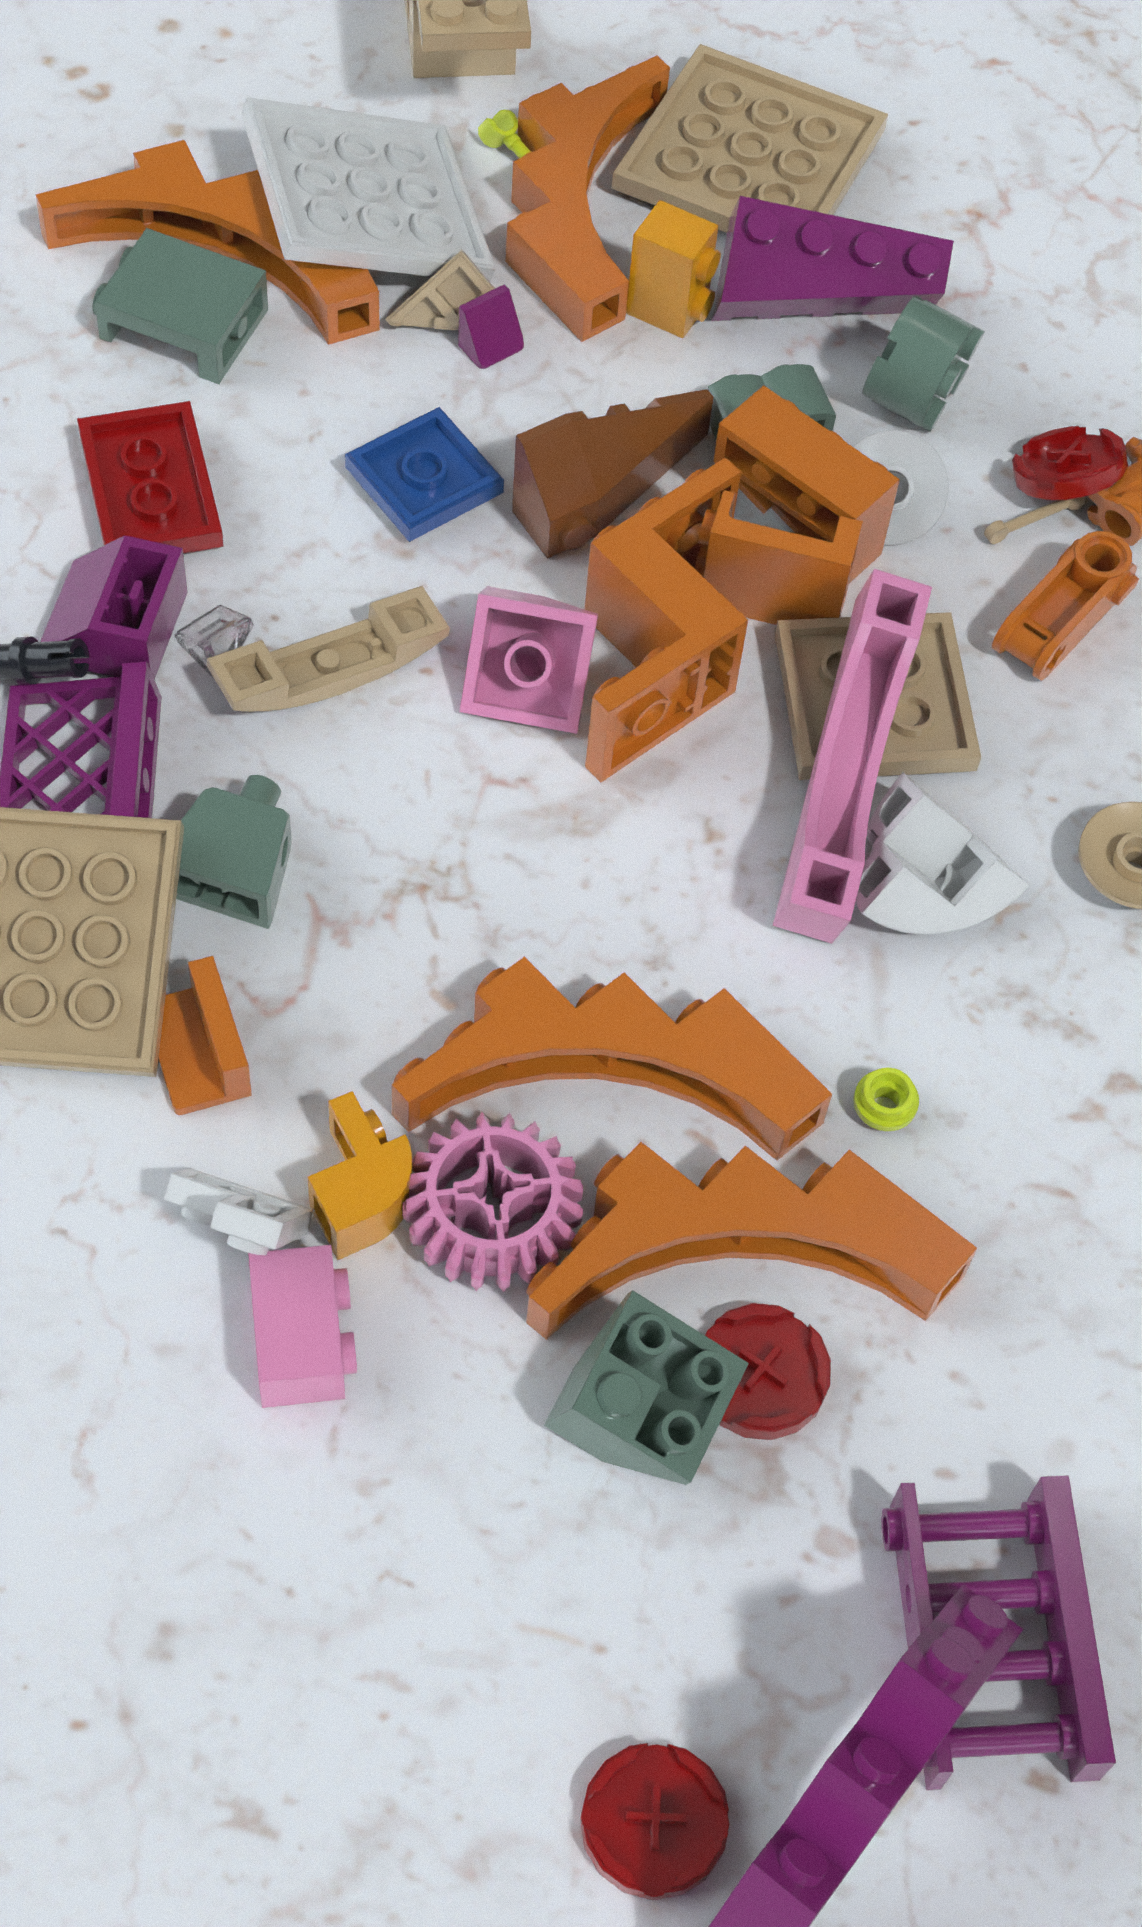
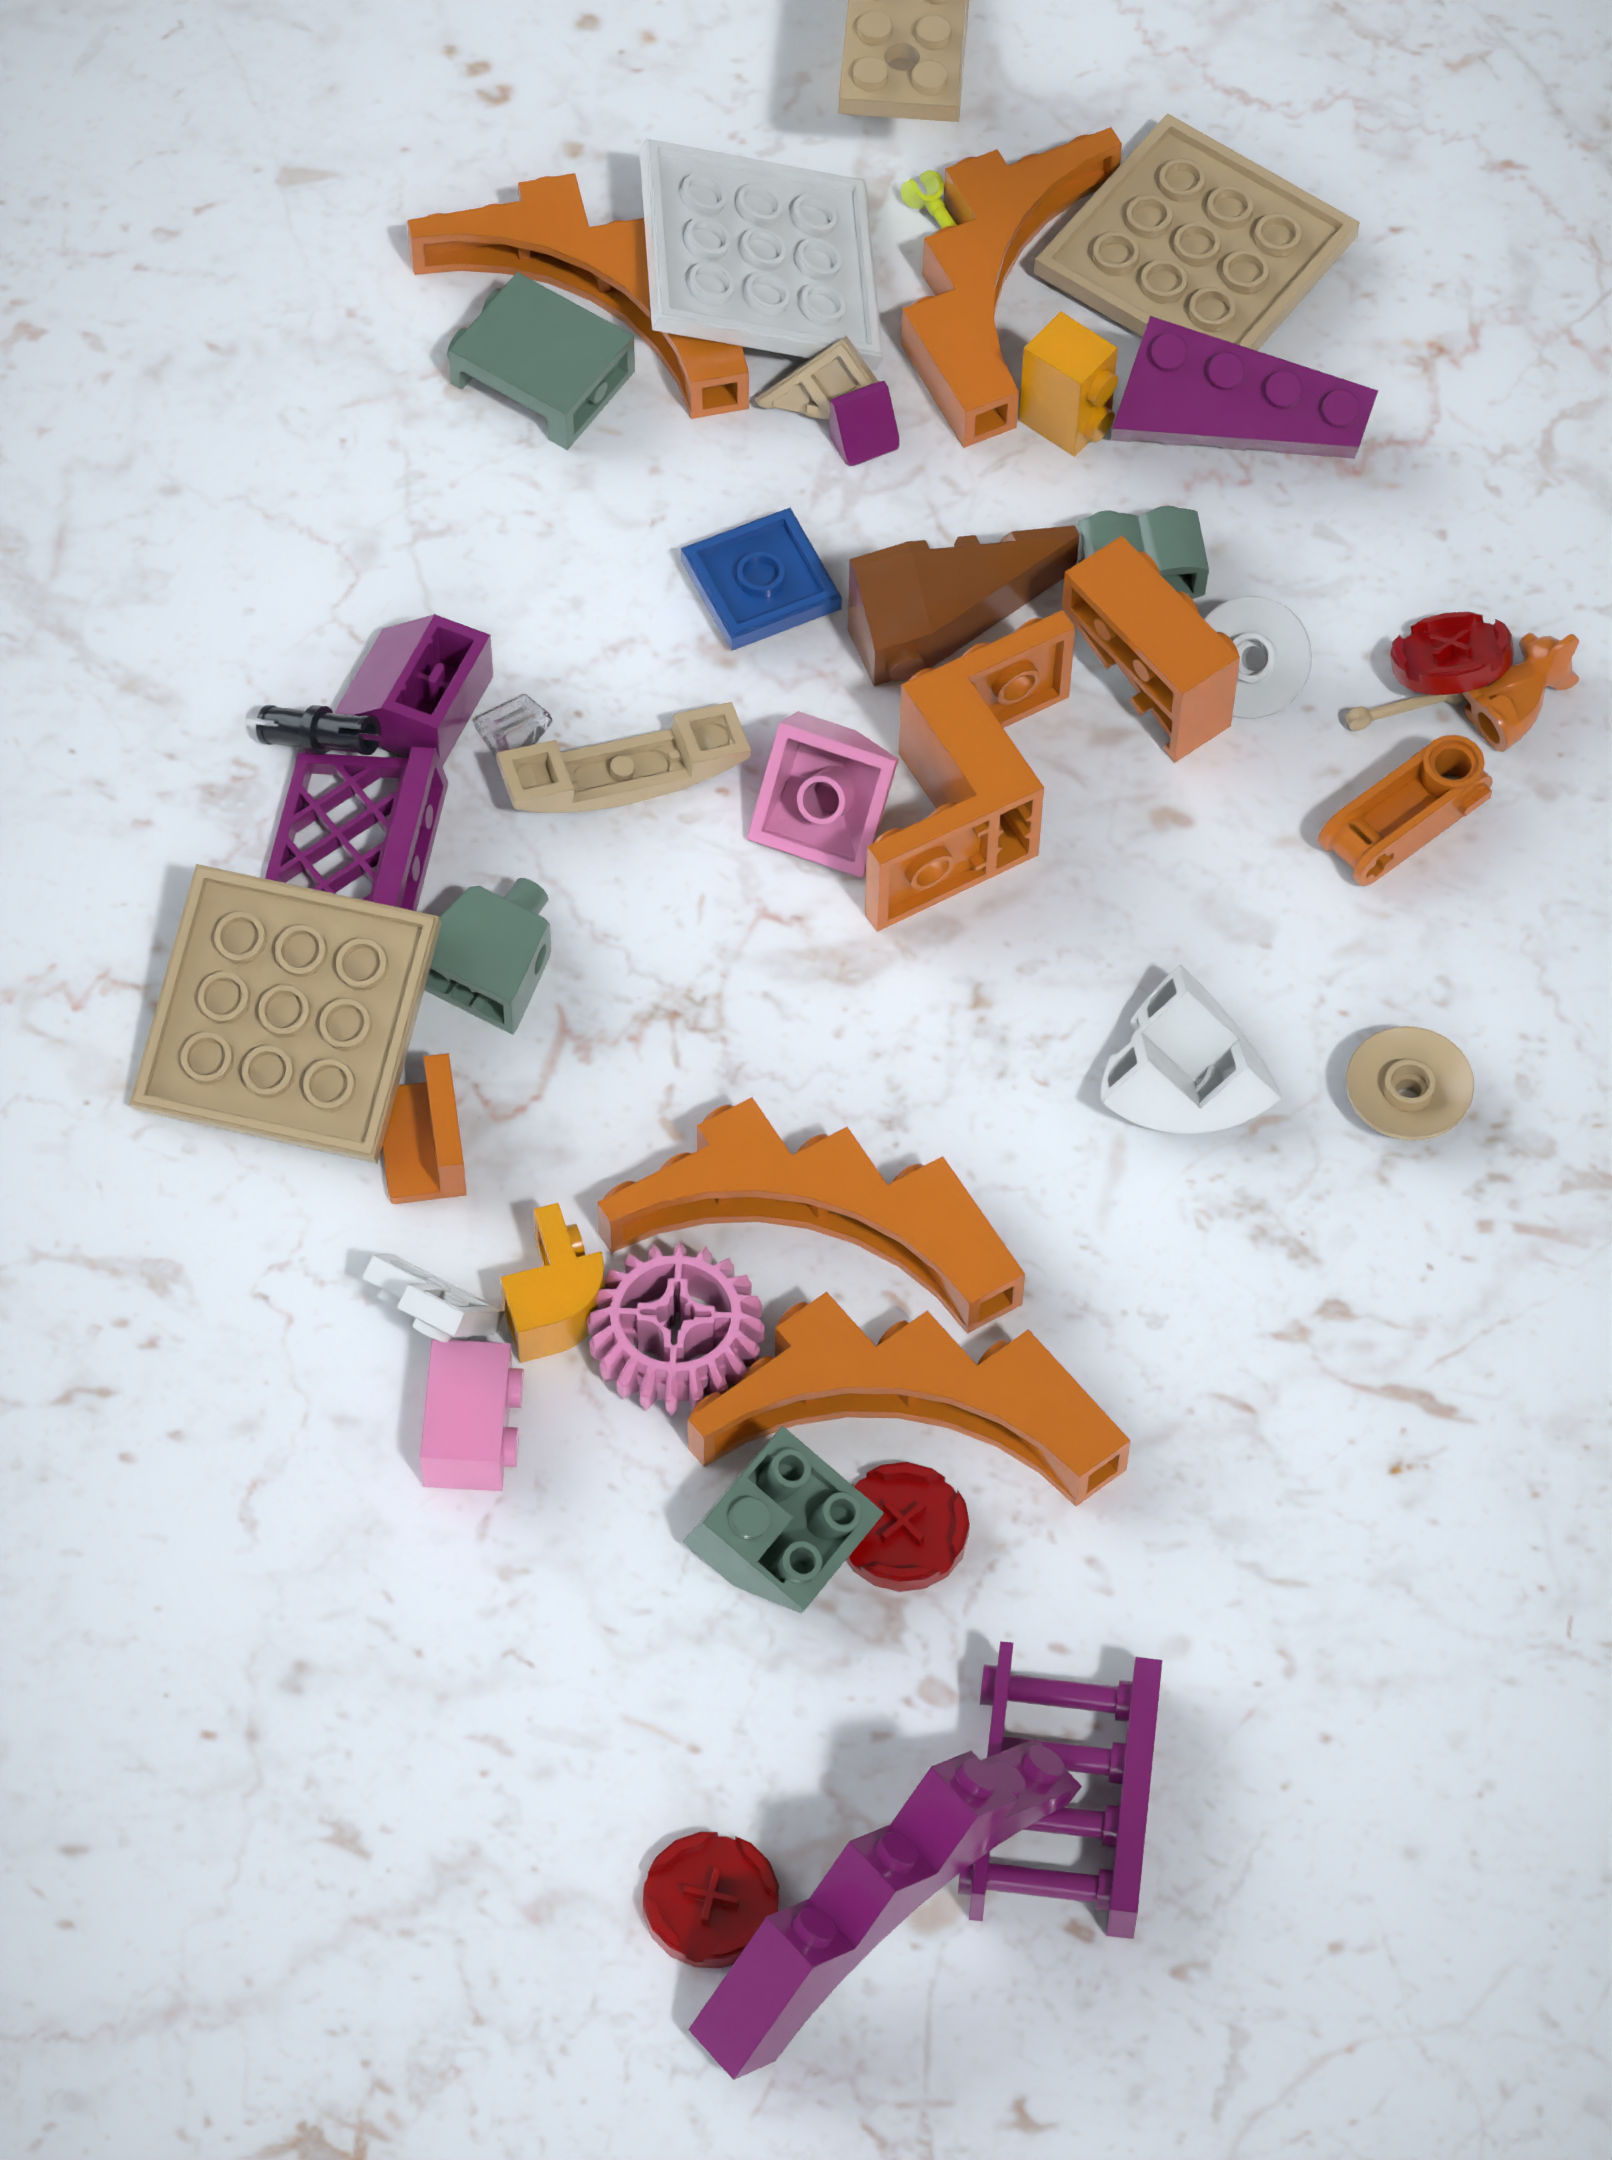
camera: 15 degrees right, 0 degrees up
red plate [77,401,224,553] -> none
orange panel [695,490,863,625] -> none
bright pink arch [773,569,932,944] -> none
tan plate [775,612,981,780] -> none
neon yellow plate [853,1067,919,1131] -> none
sand green brick [862,296,985,432] -> none

